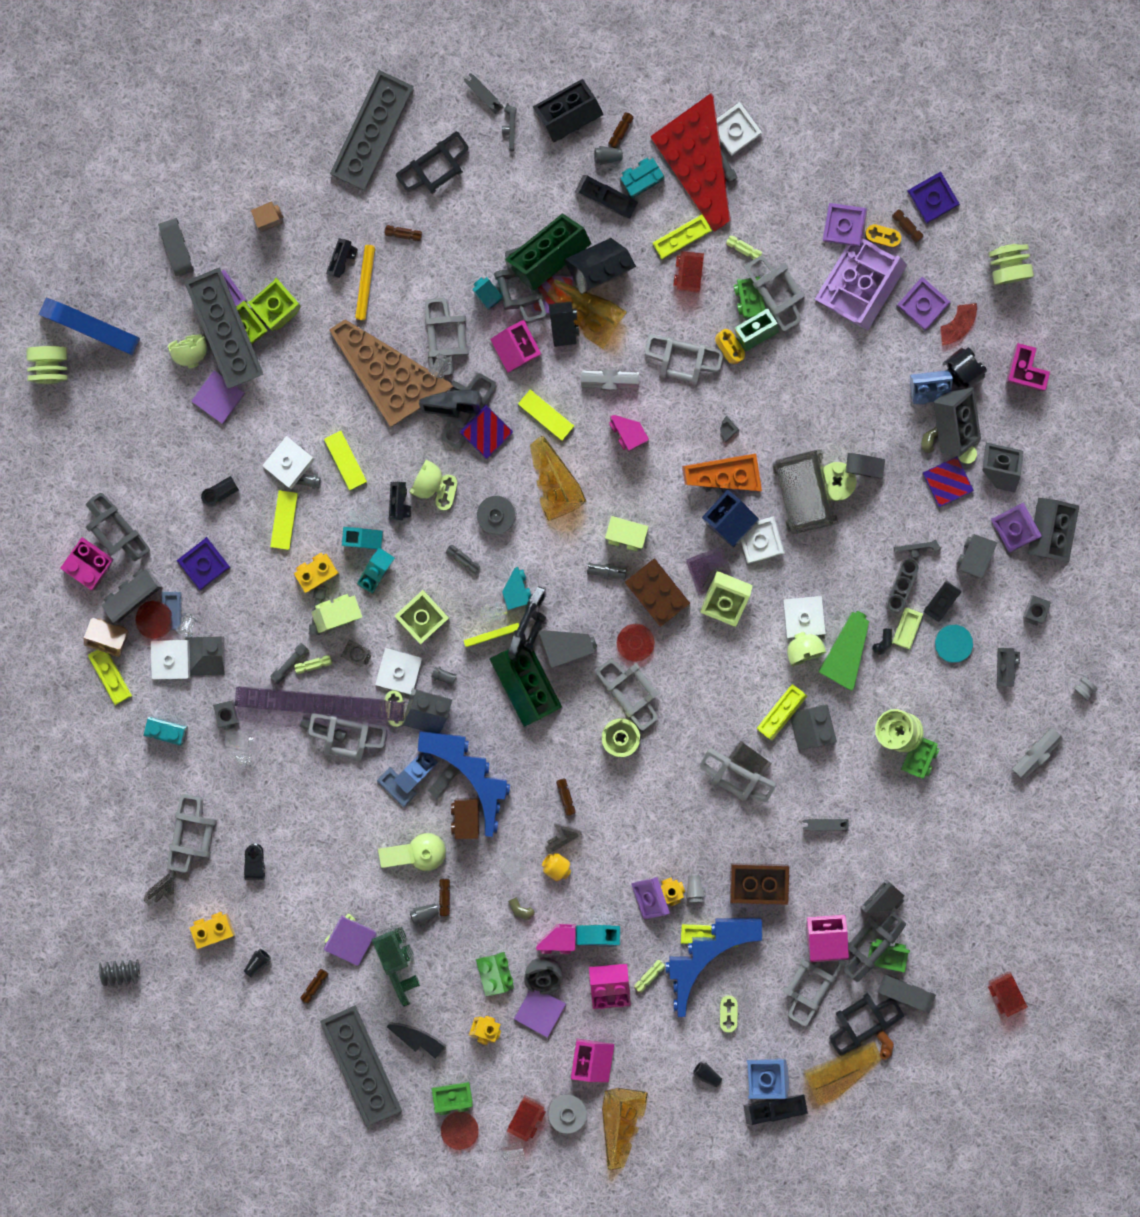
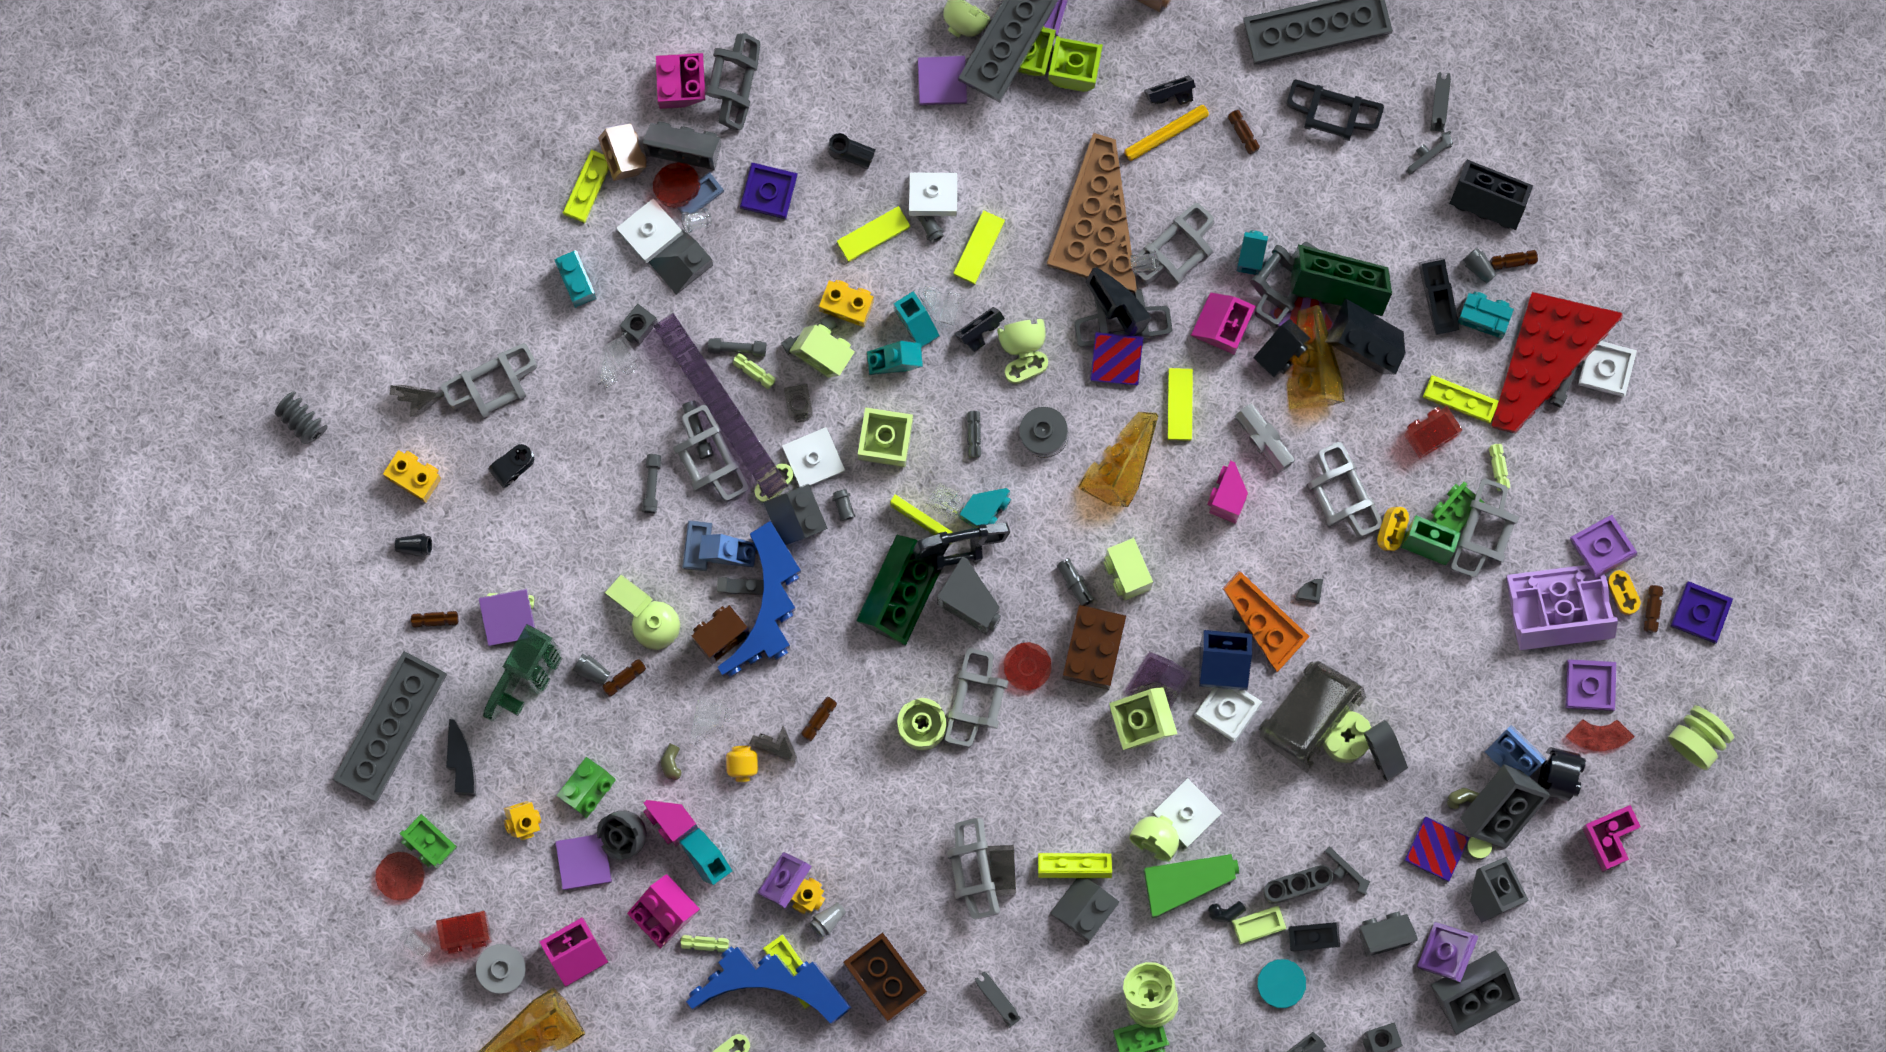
camera: 60 degrees right, 10 degrees down
none -> dark grey bar [642,454,661,513]

